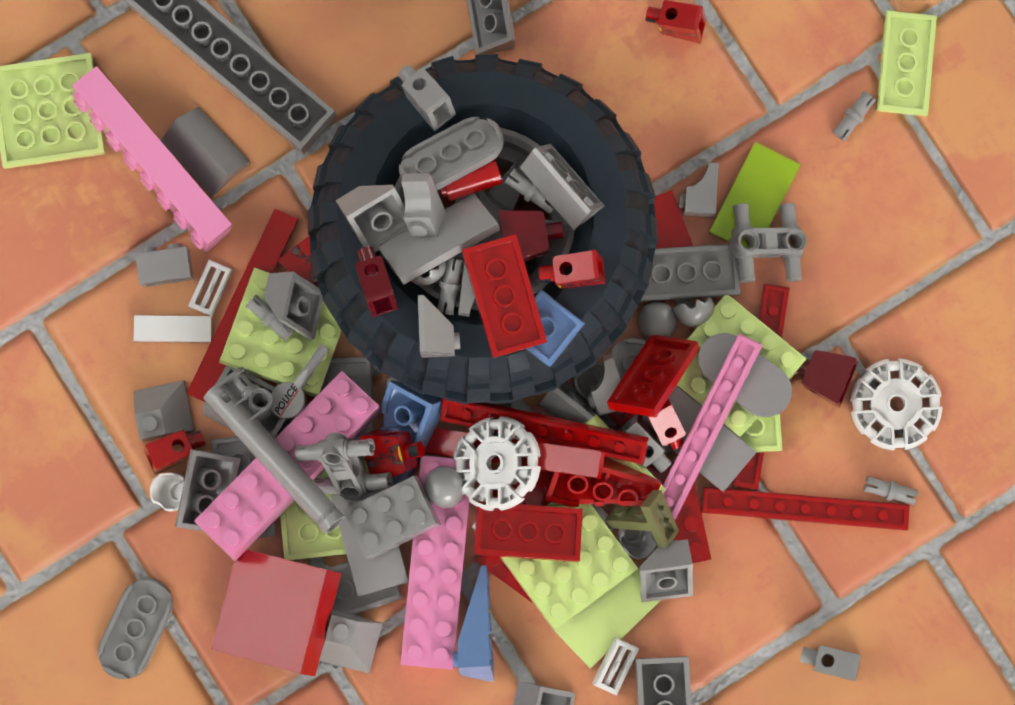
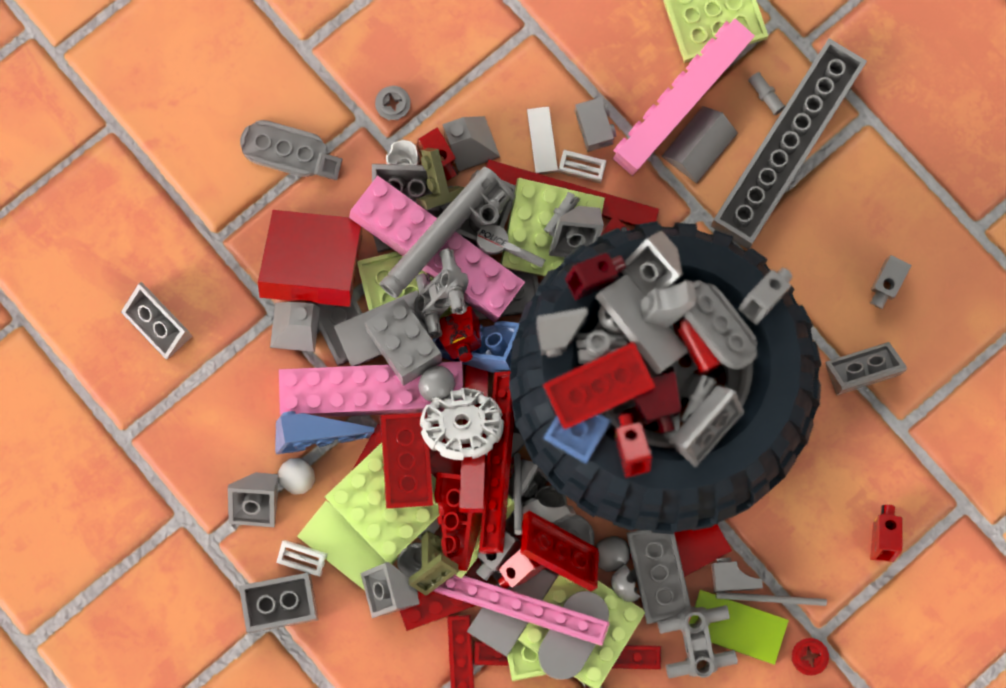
camera: 85 degrees right, 5 degrees down
none -> white hair [278,458,315,495]
none -> light grey tile [314,153,342,180]
none -> light grey gear [375,86,411,121]
none -> olive bracket [416,148,465,210]
none -> light grey axle [514,453,522,535]
none -> light grey tile [586,331,611,357]
none -> light grey axle [716,592,827,606]
none -> light grey pin [748,72,785,115]
none -> red gear [792,638,829,676]

